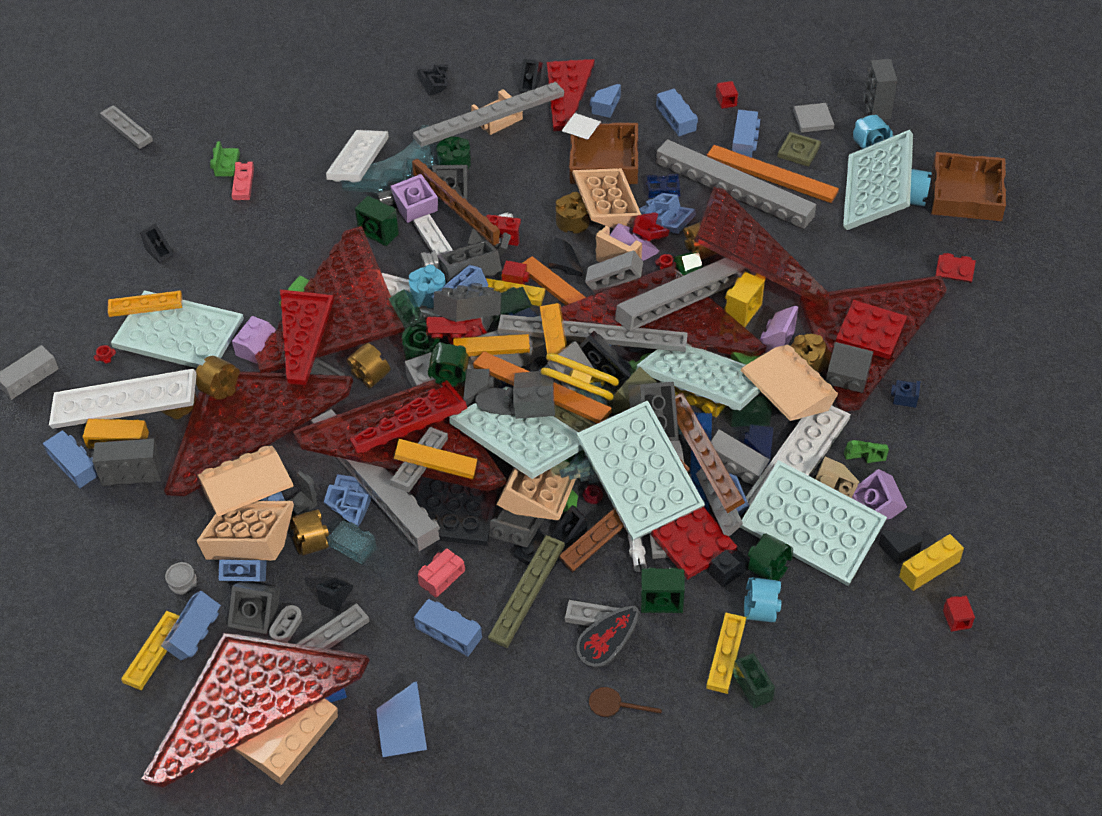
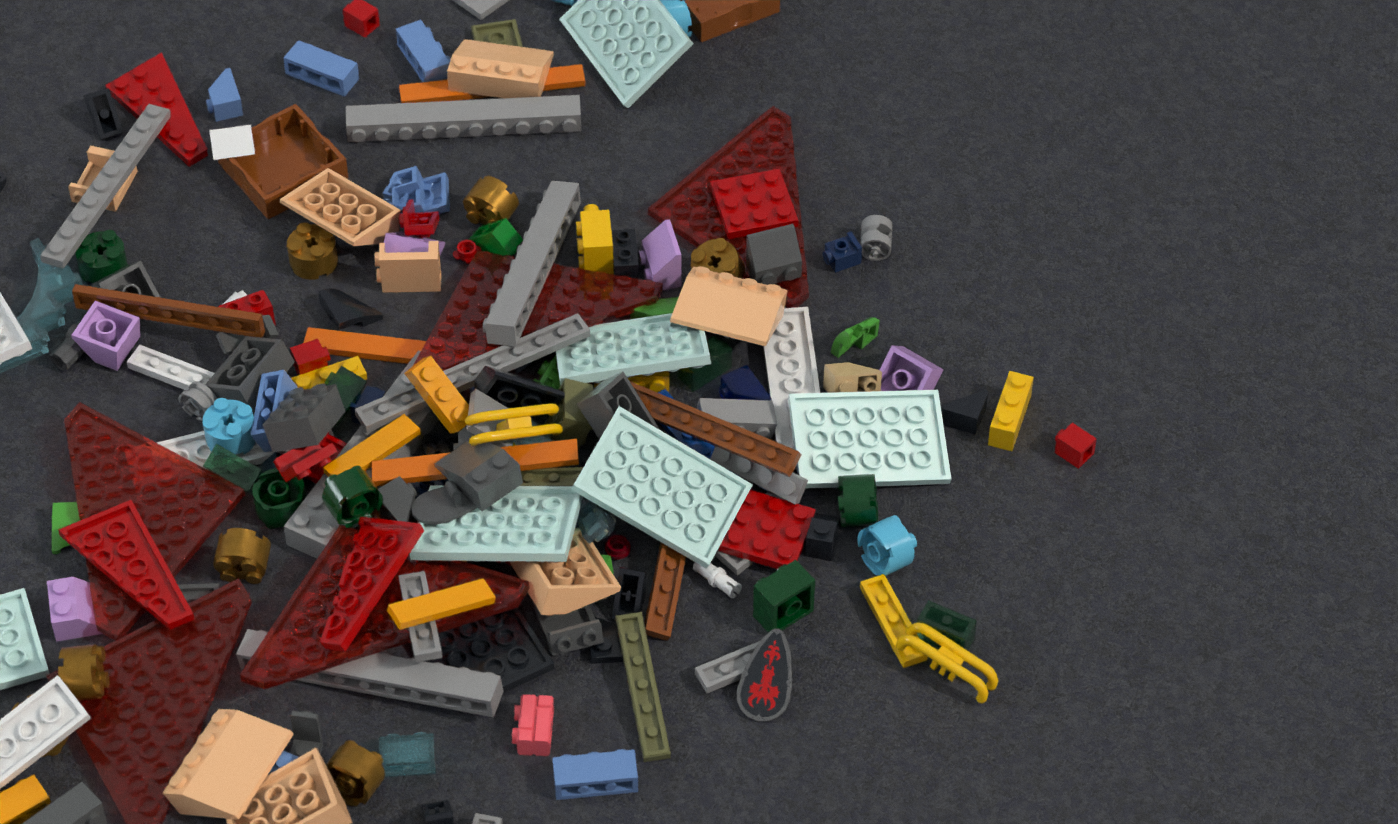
camera: 40 degrees left, 0 degrees up
medium blue slope [324,474,372,527] -> none
dark green brick [355,196,399,246] -> none
light grey brick [585,250,643,293] -> none
reddish brown piece [589,687,662,717] -> none
clear blue piece [647,174,681,198] -> none
clear red plate [694,187,830,307] -> none
red bracket [935,253,976,283] -> none
none -> light nougat slope [447,39,554,98]
none -> black brick [611,229,639,286]
none -> light grey wheel [860,215,892,261]
none -> yellow piece [896,622,998,703]

